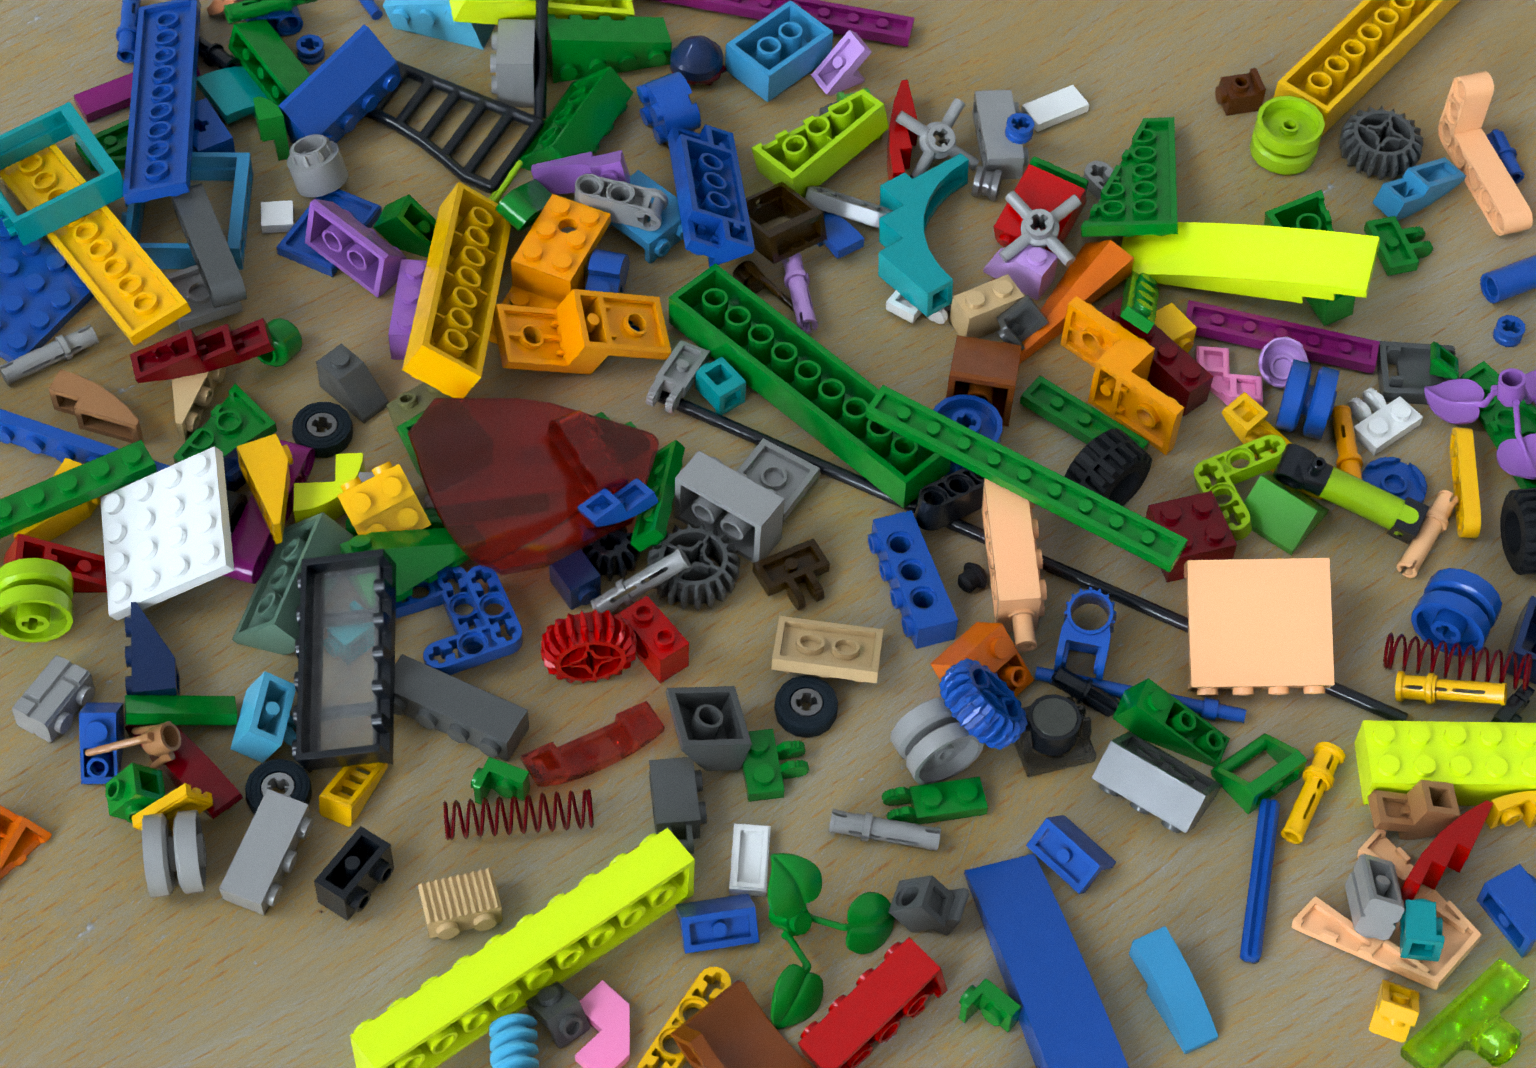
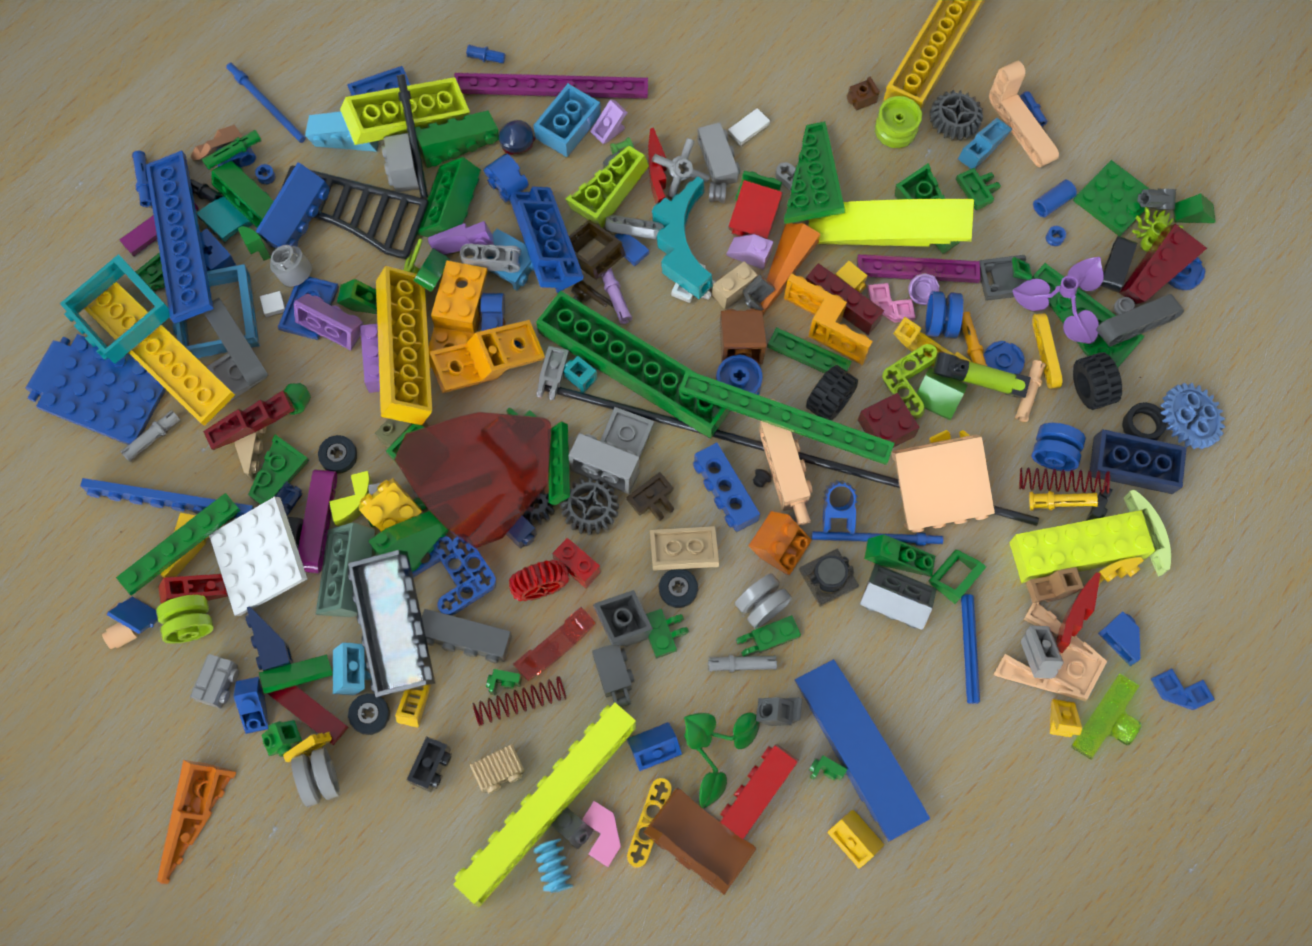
camera: 10 degrees left, 15 degrees up
medium nougat slope [49,369,144,443] -> none
medium nougat plant [85,721,181,769] -> none
light grey brick [219,788,314,916] -> none
yellow slope [237,433,293,544] -> none
dark grey slope [316,343,389,423] -> none
blue slope [577,478,659,527] -> none
light grey pin [590,548,691,613] -> none
white tile [729,824,771,897] -> none
black beam [914,468,984,531] -> none
blue gear [939,658,1028,750] -> none
light grey bar [999,191,1081,267] -> none
blue bush [1005,113,1035,144] -> none
blue panel [1026,815,1116,894] -> none
black axle [1049,664,1119,717] -> none
green plate [1120,271,1159,334] -> none
dark azure slope [1129,926,1218,1054] -> none
yellow pin [1281,742,1345,844] -> none
white hinge [1348,388,1423,456] -> none
teal brick [1400,899,1444,961] -> none

